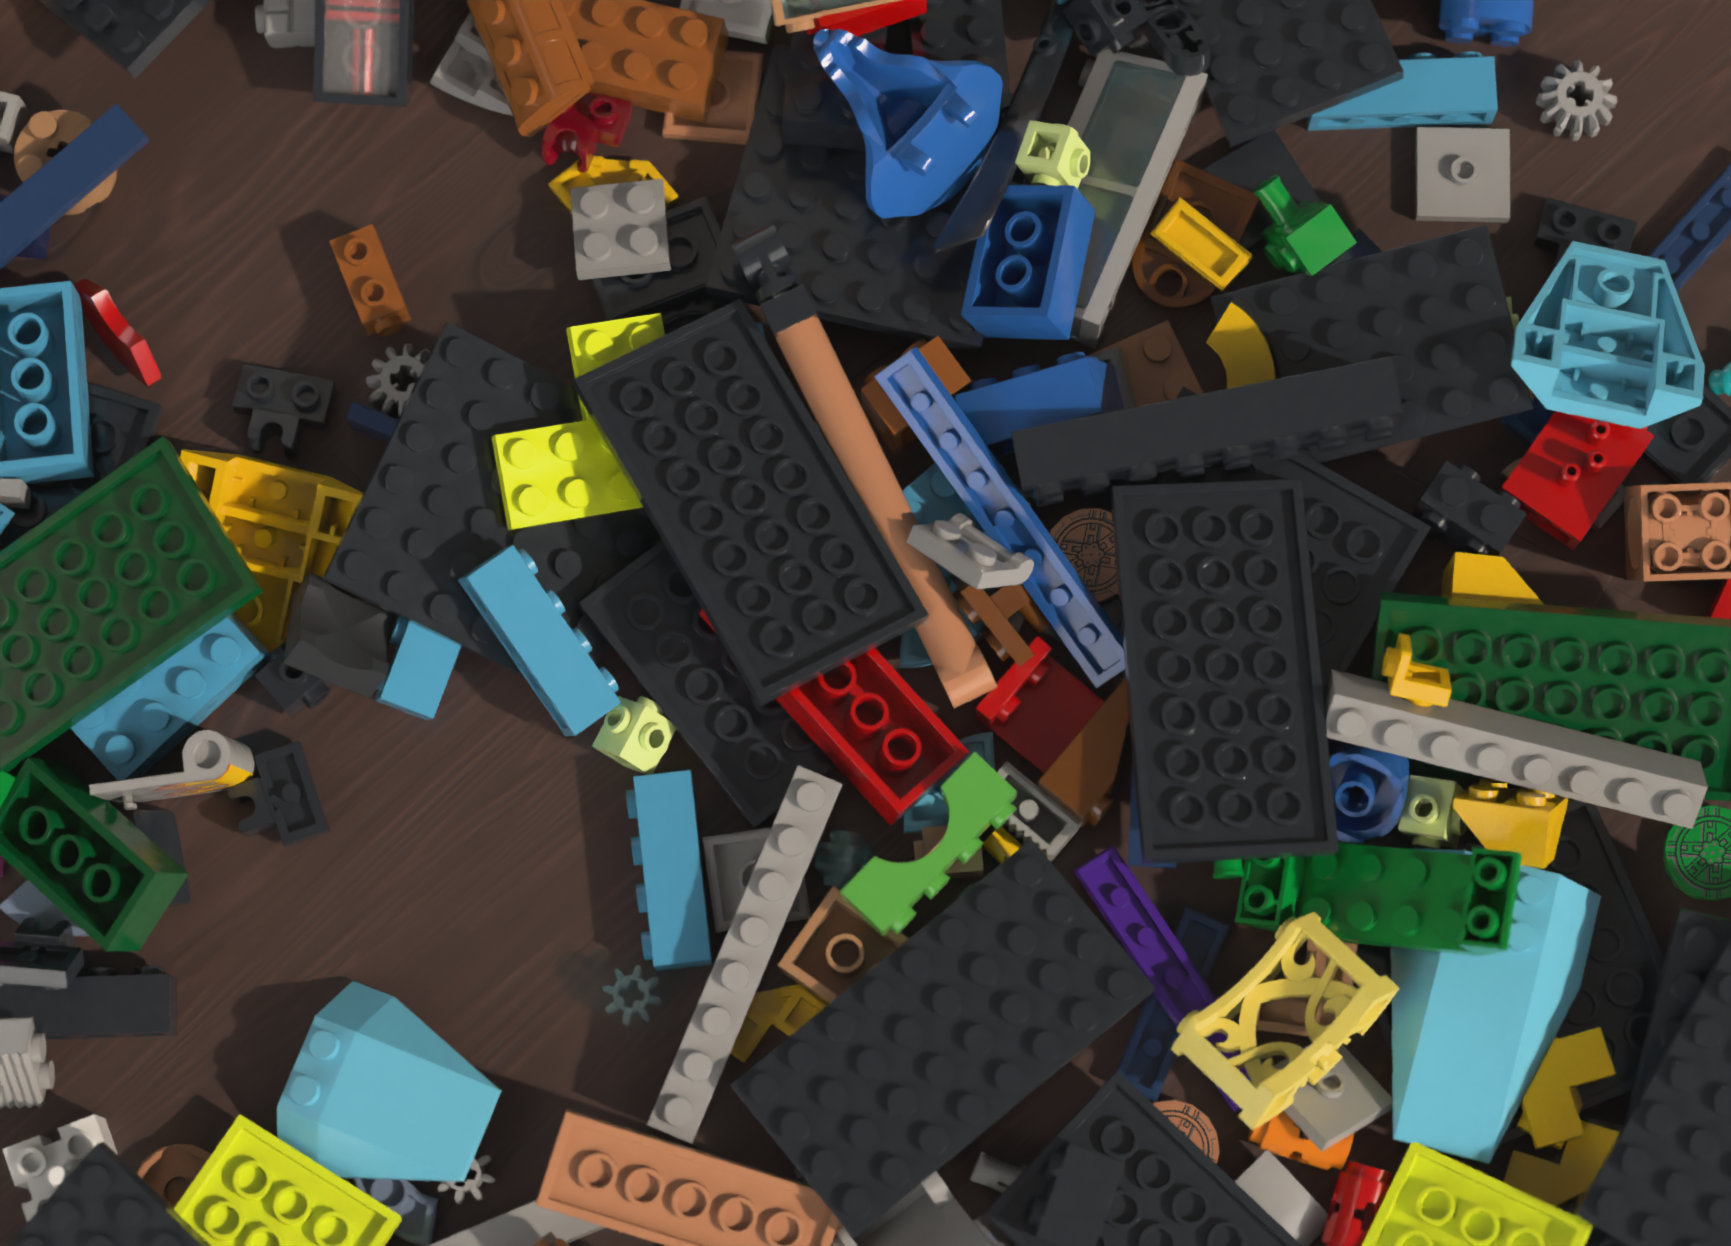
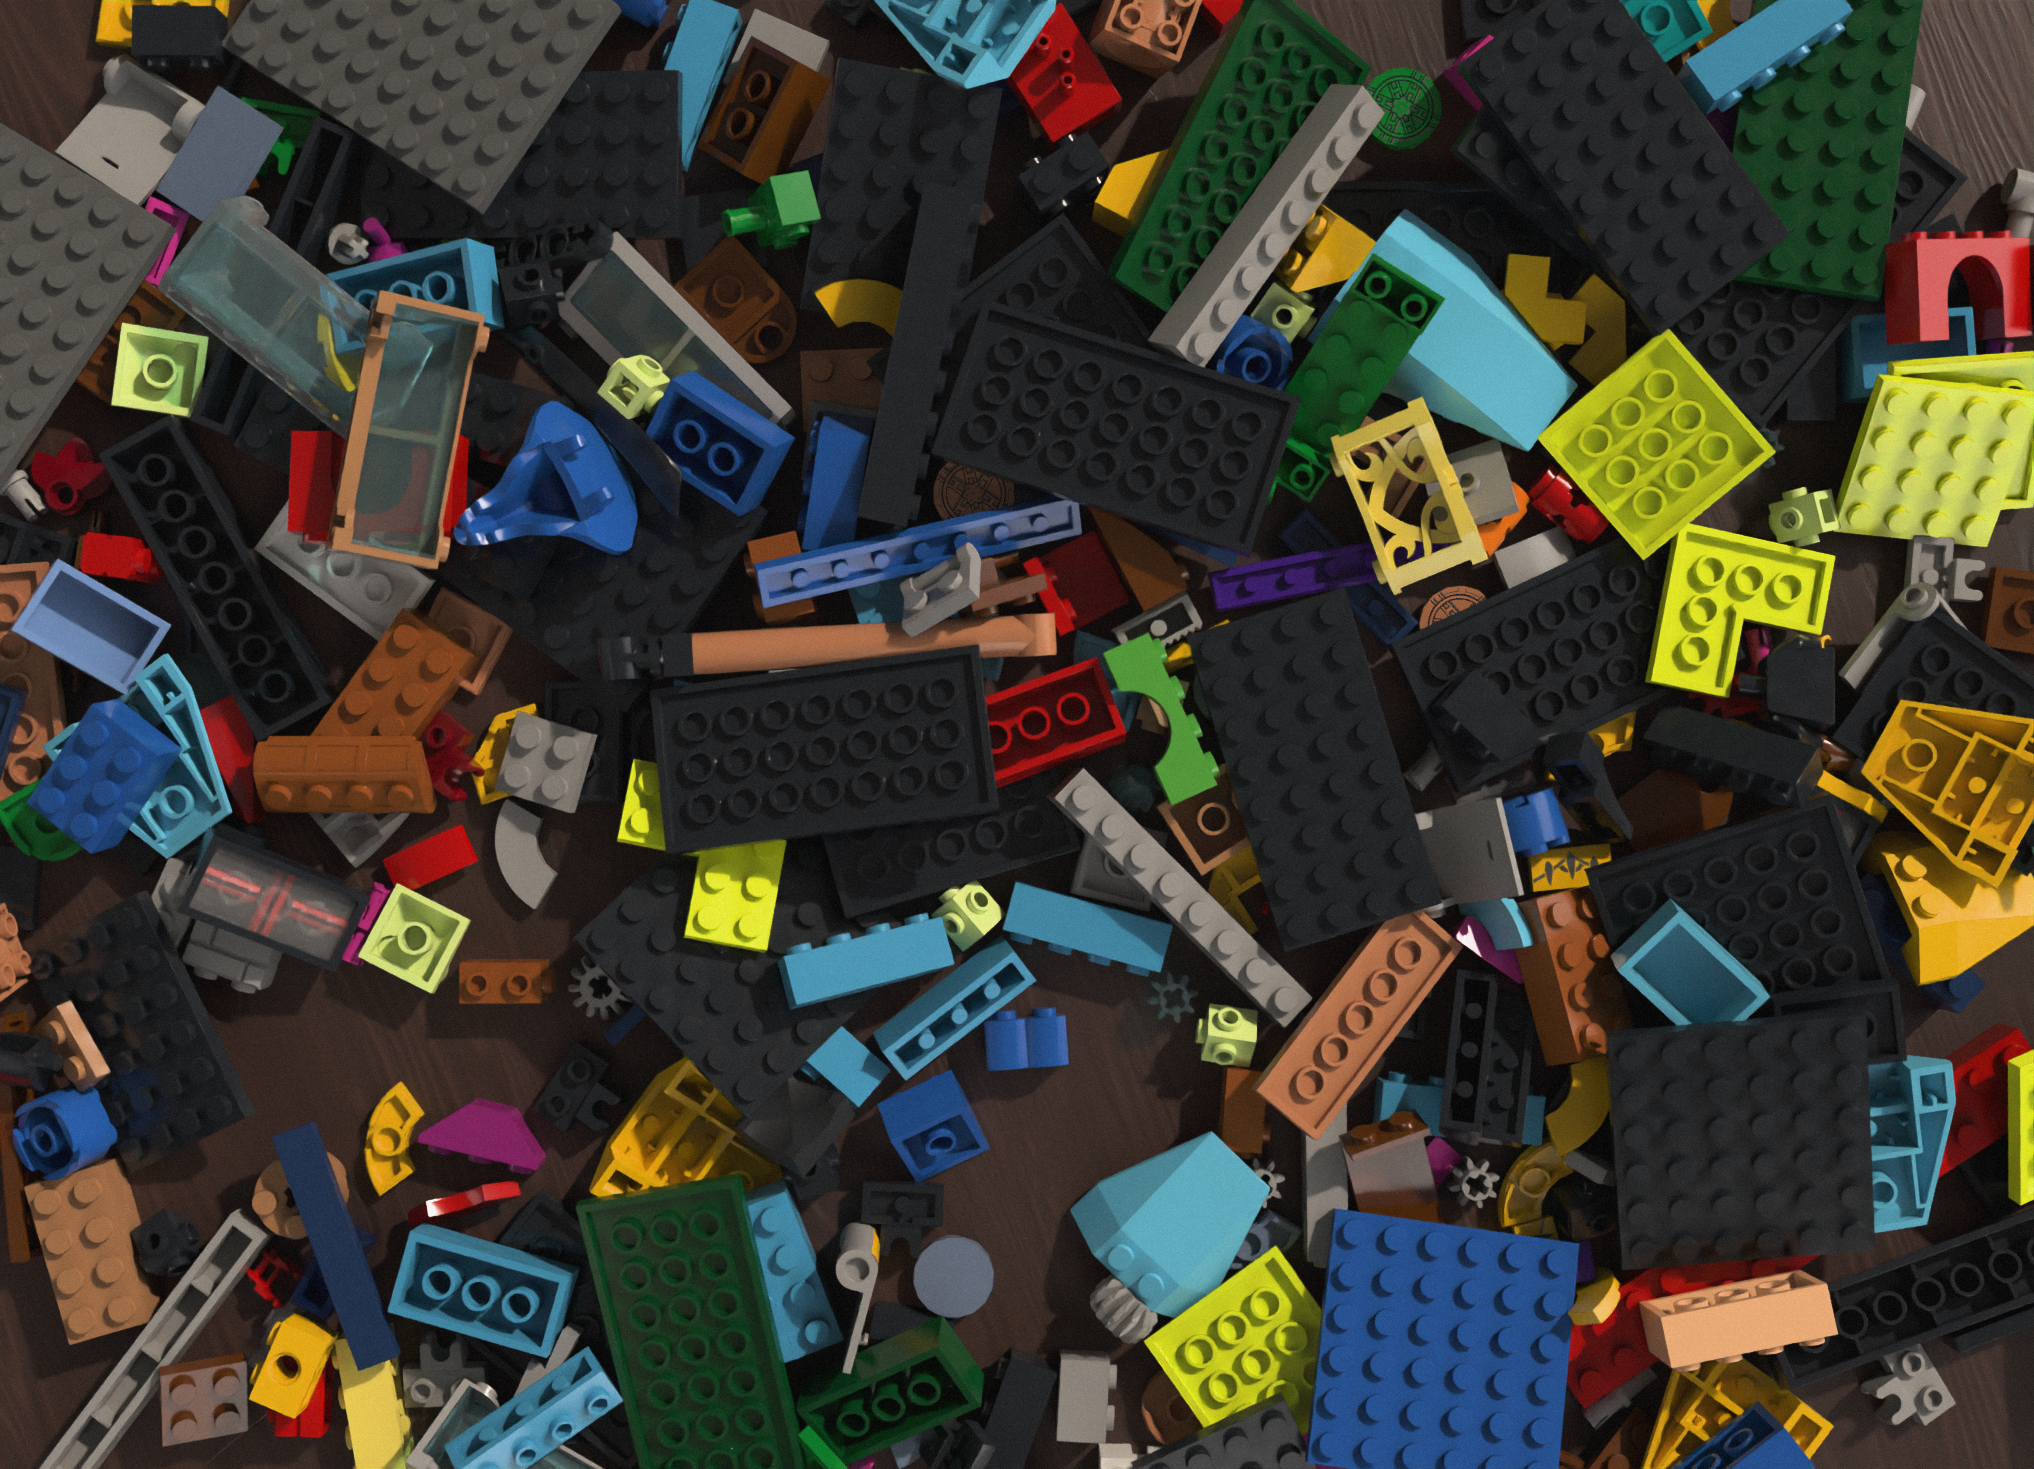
camera: 70 degrees left, 10 degrees up
yellow tile [1150,198,1253,293] -> none
yellow bracket [1381,633,1452,707] -> none
none -> dark pink pin [342,882,394,966]
none -> yellowish green slope [358,883,471,994]
none -> yellow tile [364,1081,425,1197]
none -> red slope [382,824,478,891]
none -> magenta slope [417,1098,547,1174]
none -> light grey tile [495,798,558,909]
none -> reddish brown slope [697,36,832,184]
none -> dark azure brick [873,934,1036,1080]
none -> blue slope [877,1069,990,1182]
none -> sand blue tile [913,1235,994,1318]
none -> blue brick [984,1007,1069,1071]
none -> light grey brick [1055,1349,1117,1444]
none -> light grey gear [1090,1274,1158,1344]
none -> yellowish green brick [1195,1003,1258,1067]
none -> dark orange brick [1218,1065,1271,1159]

